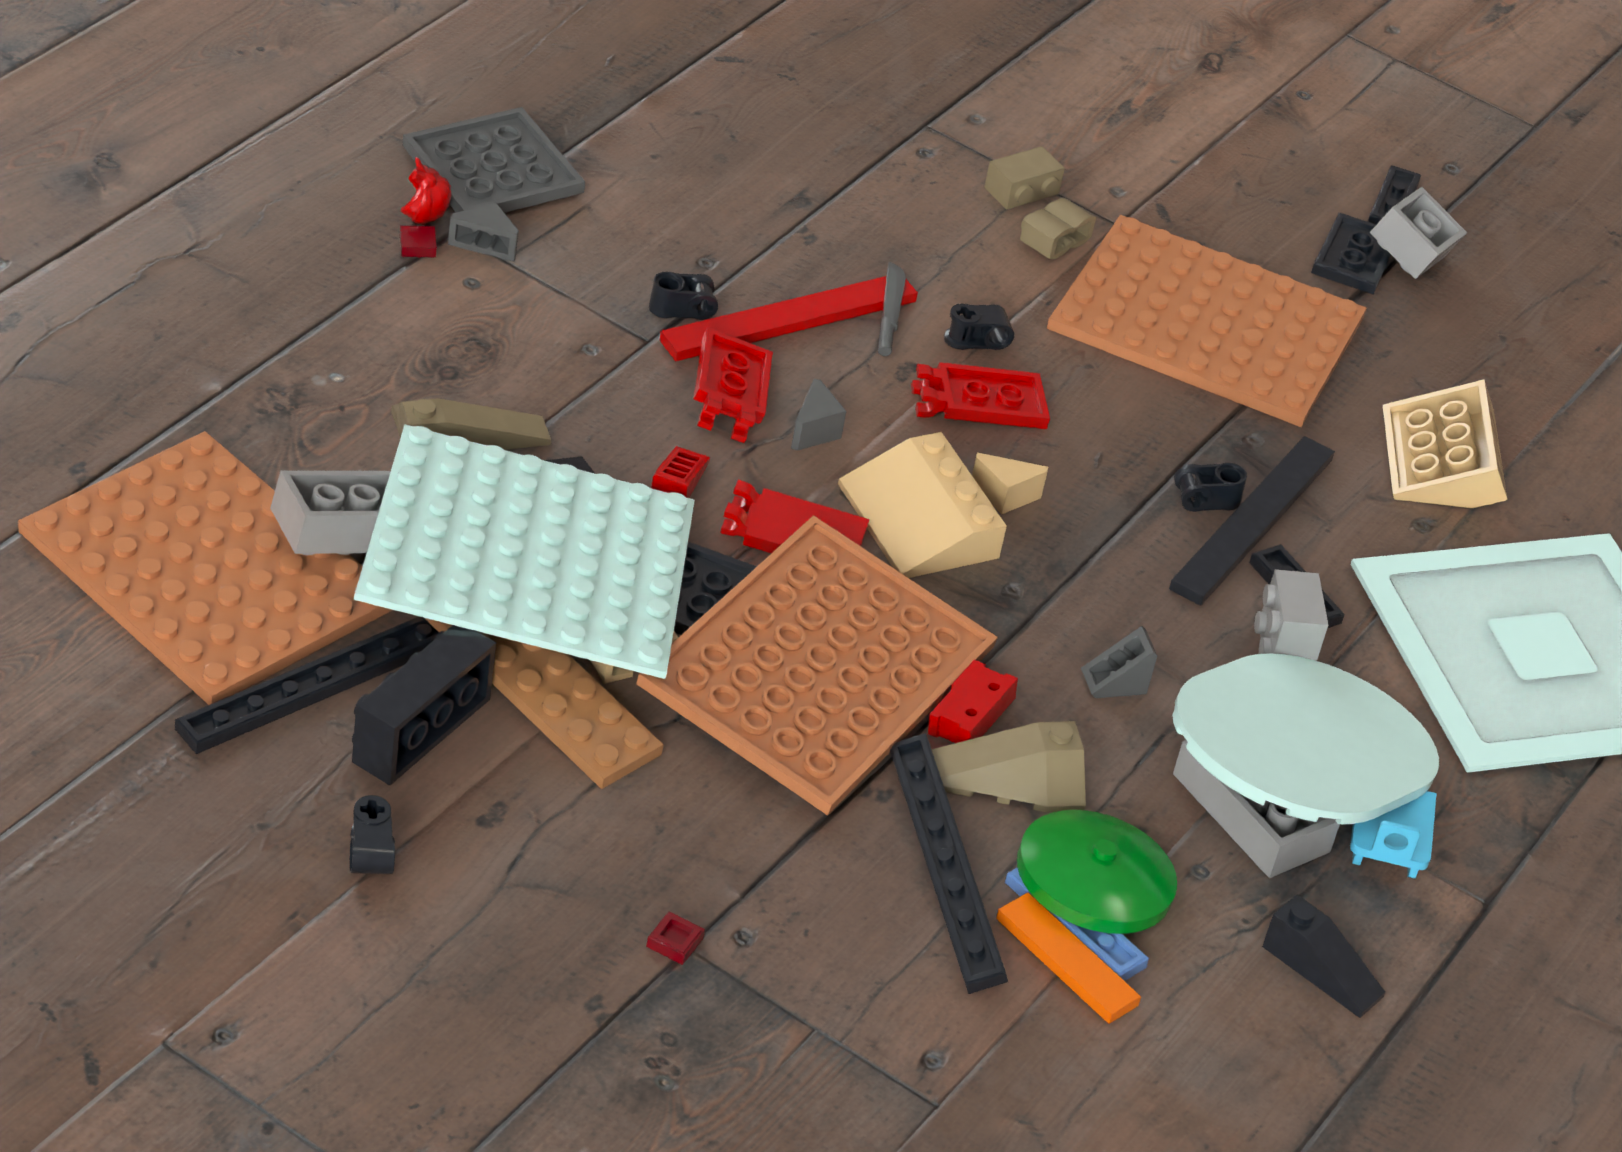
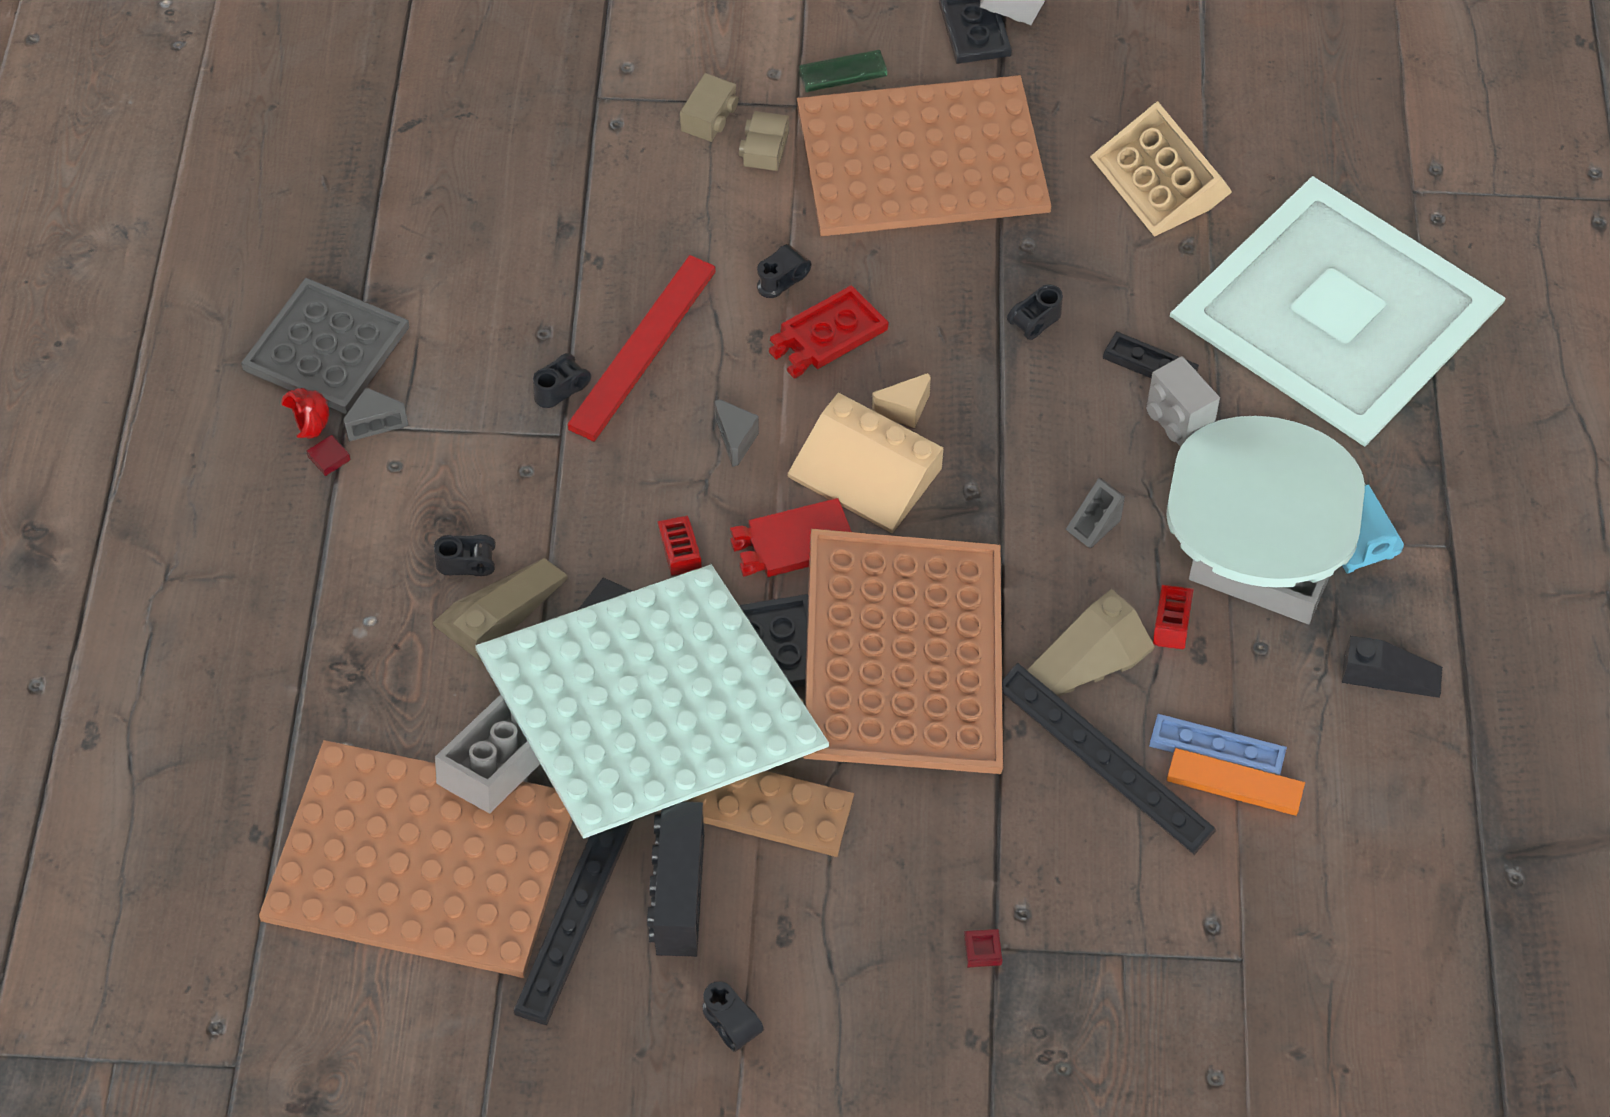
camera: 25 degrees left, 15 degrees up
red tile [693,327,773,443] -> none
dark grey piece [878,262,906,356] -> none
red piece [928,660,1018,743] -> none
green dish [1017,810,1177,934] -> none
black tile [1169,436,1335,606] -> none
none -> black piece [434,534,496,576]
none -> clear green tile [799,50,887,92]
none -> red slope [1153,585,1194,649]

